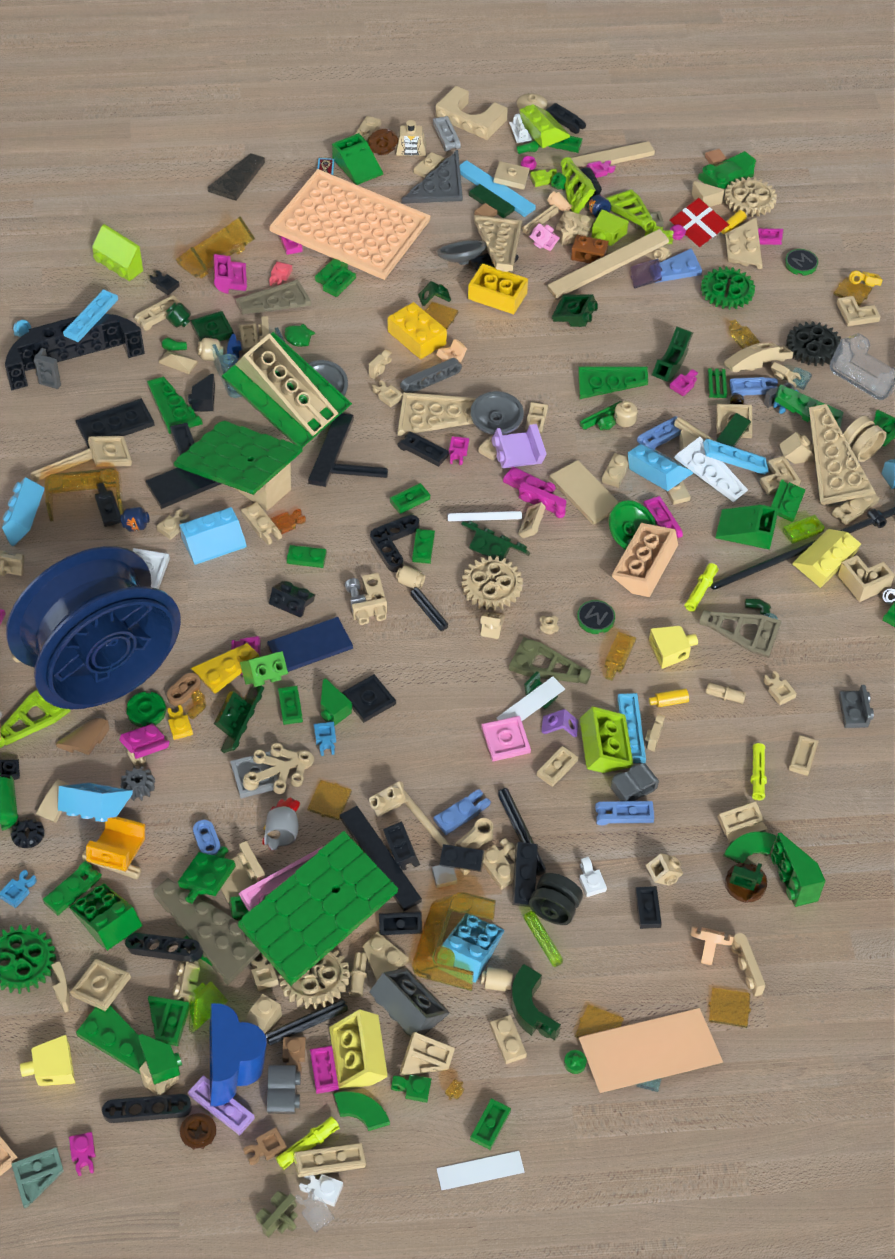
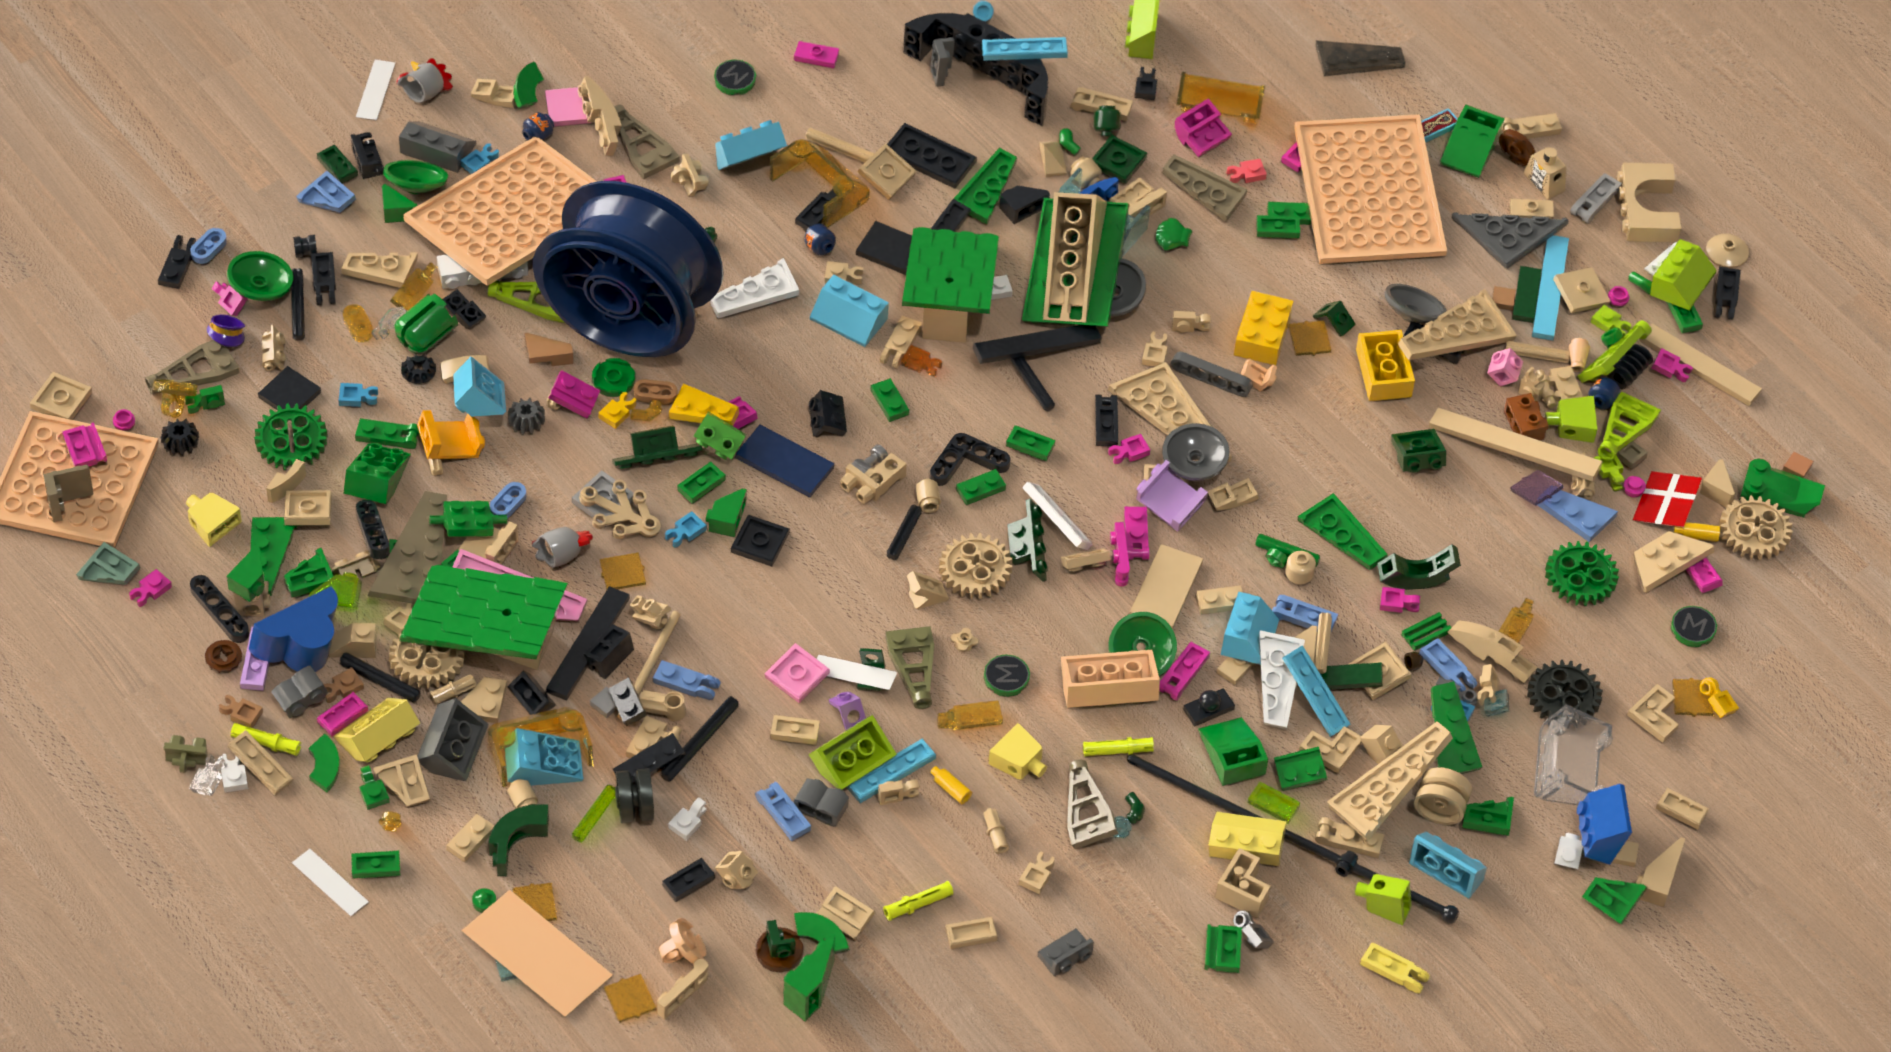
camera: 55 degrees right, 0 degrees up
none -> black tile [1183,688,1235,727]

